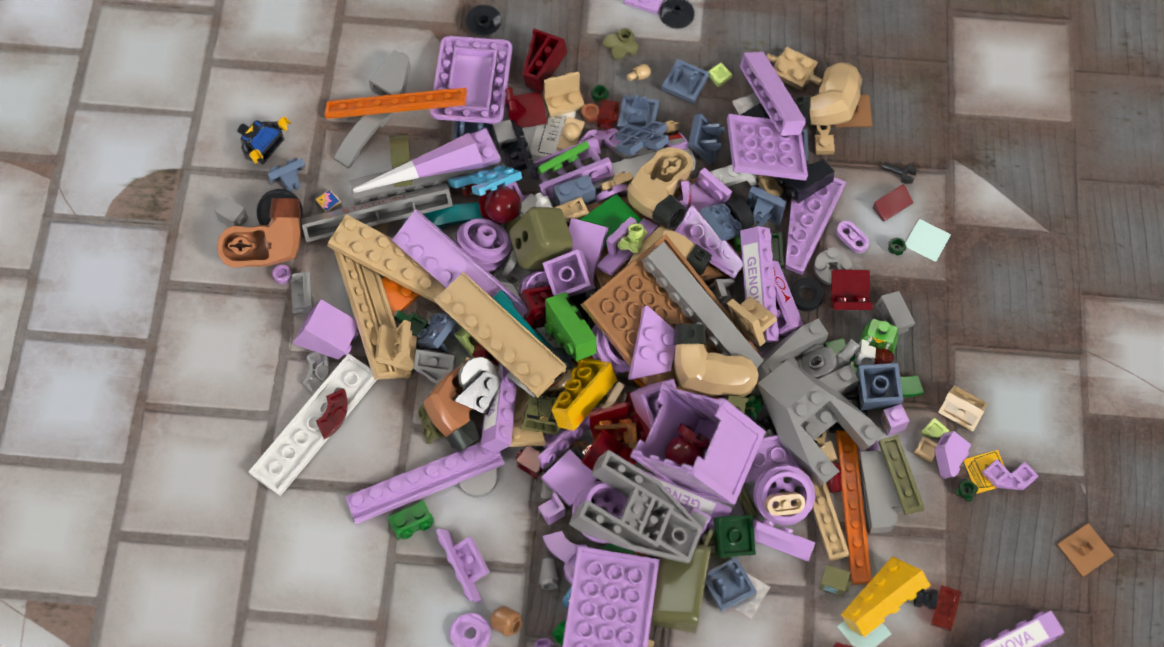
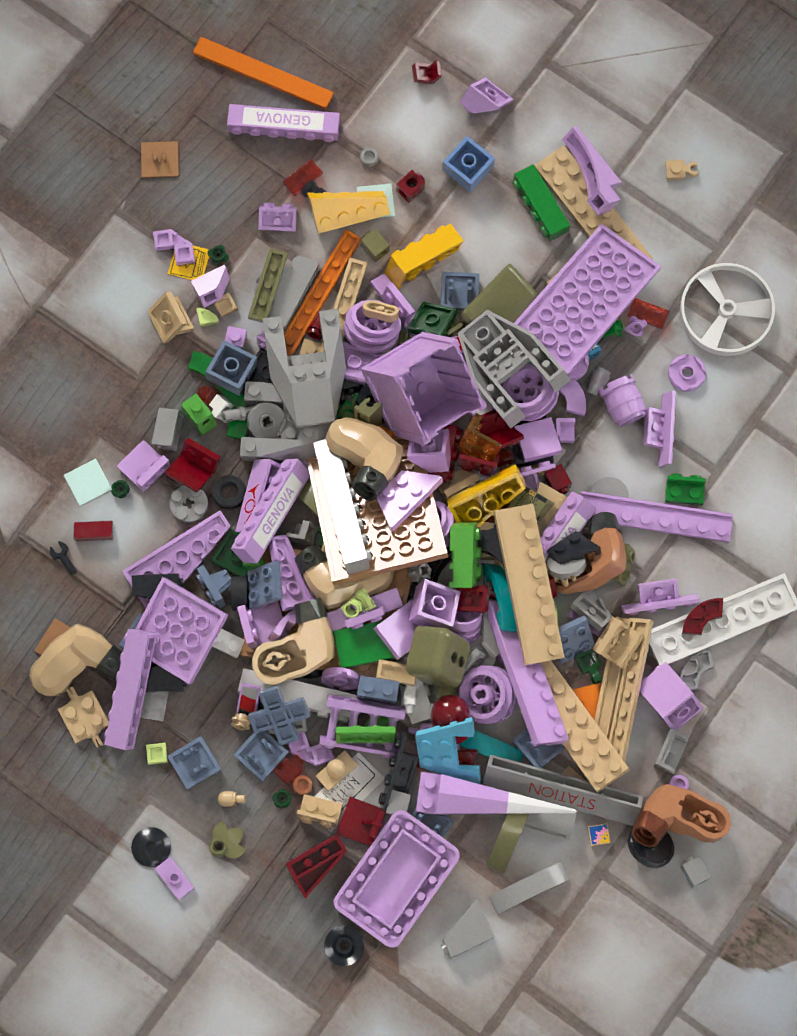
camera: 150 degrees left, 10 degrees up
torso [237,116,291,164] -> none
sand blue plate [267,157,305,192] -> none
orange tile [324,87,468,119] -> none
medium nougat head [490,606,522,637] -> none
tan plate [600,171,633,191] -> none
dark red tile [665,423,711,468] -> none
sand blue plate [688,113,726,164] -> none
tan bracket [727,296,777,346] -> none
tan plate [814,125,835,155] -> none
lavender plate [836,221,869,253] -> none
none -> lavender bracket [117,440,171,493]
none -> lavender bracket [258,203,297,232]
none -> yellow wedge [384,223,464,290]
none -> lavender piece [598,375,646,427]
none -> lavender bracket [621,578,700,615]

